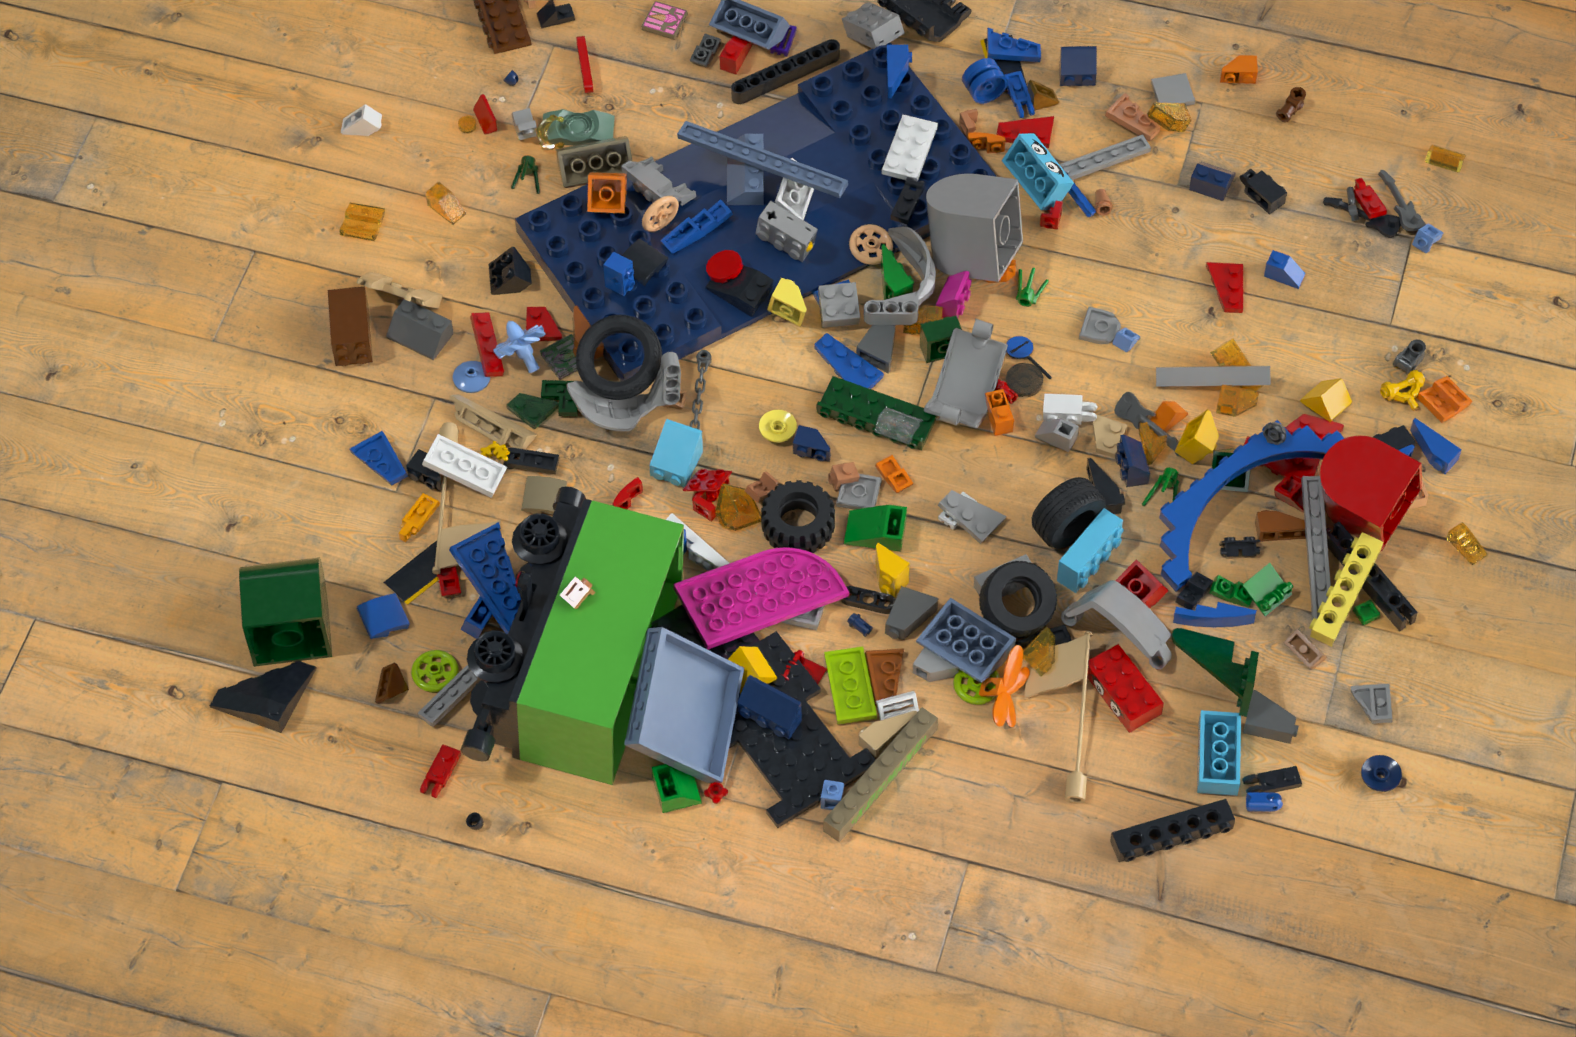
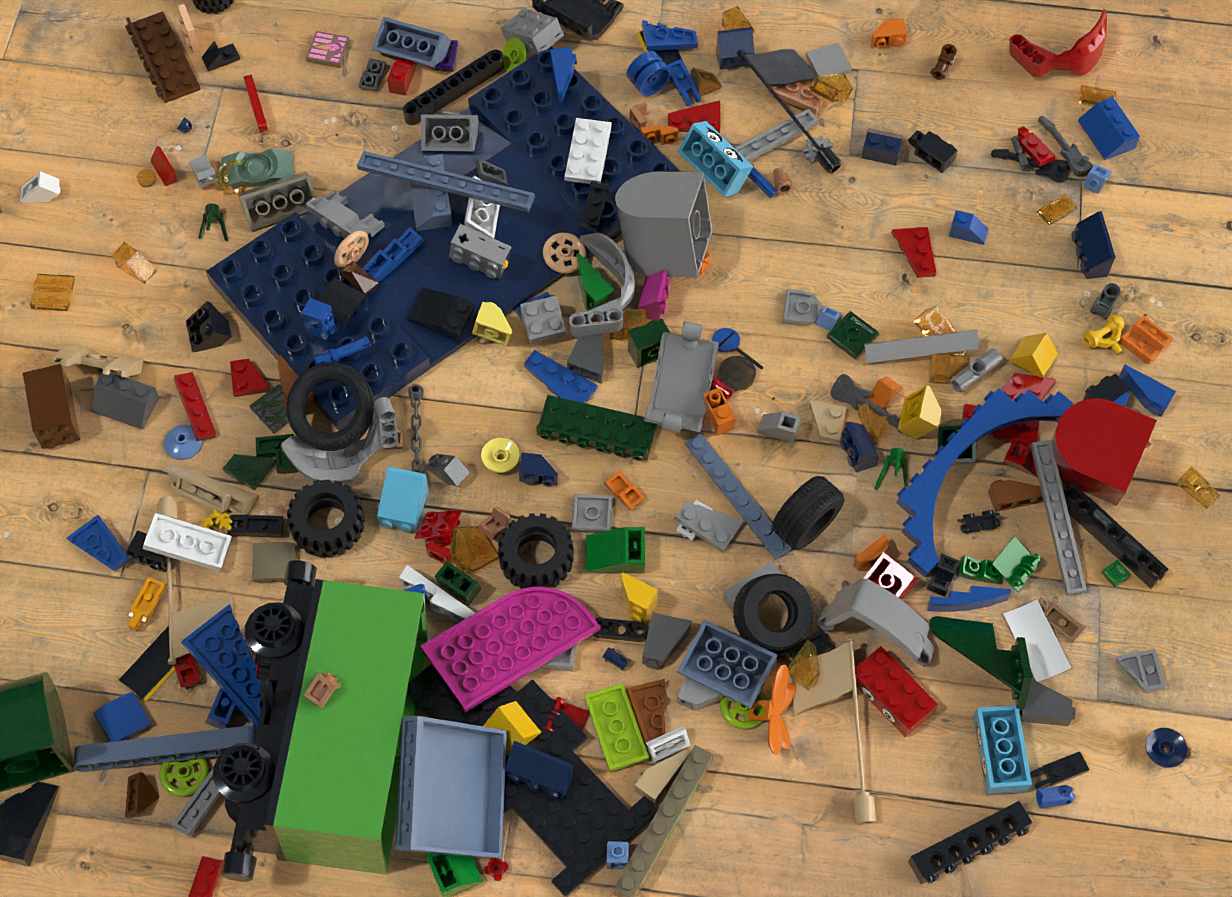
camera: 10 degrees left, 5 degrees up
light blue piece [493,321,546,373] -> none
orange slope [587,172,627,213] -> none
red slope [612,477,643,509] -> none
red tile [706,250,743,283] -> none
nougat bracket [828,462,860,491] -> none
clear bracket [875,407,921,444] -> none
green plant [1016,267,1049,307] -> none
red bracket [1040,200,1063,230] -> none
white hinge [1043,394,1097,425] -> none
medium azure brick [1057,508,1124,593] -> none
black slope [1086,458,1125,514] -> none
dark grey plate [1263,422,1286,445] -> none
light yellow brick [1309,532,1383,647] -> none
none -> sand blue beam [74,726,257,772]
none -> black tyre [287,479,365,558]
none -> blue pin [313,336,371,365]
none -> reddish brown slope [339,261,379,295]
none -> light grey slope [421,115,478,151]
none -> dark grey slope [425,454,469,486]
none -> dark green brick [435,561,481,605]
none -> dark grey slope [475,158,508,186]
none -> lime dish [503,38,526,72]
none -> sand blue plate [685,432,791,560]
none -> clear yellow slope [722,6,754,33]
none -> black flag [738,49,841,174]
none -> light grey animal [803,136,833,164]
none -> dark green tile [826,311,879,359]
none -> orange slope [853,535,889,571]
none -> light grey piece [950,348,1003,393]
none -> white sticker [1003,600,1071,682]
none -> red piece [1009,8,1107,77]
none -> clear yellow slope [1037,194,1077,225]
none -> dark blue slope [1072,211,1115,279]
none -> blue slope [1078,97,1140,160]

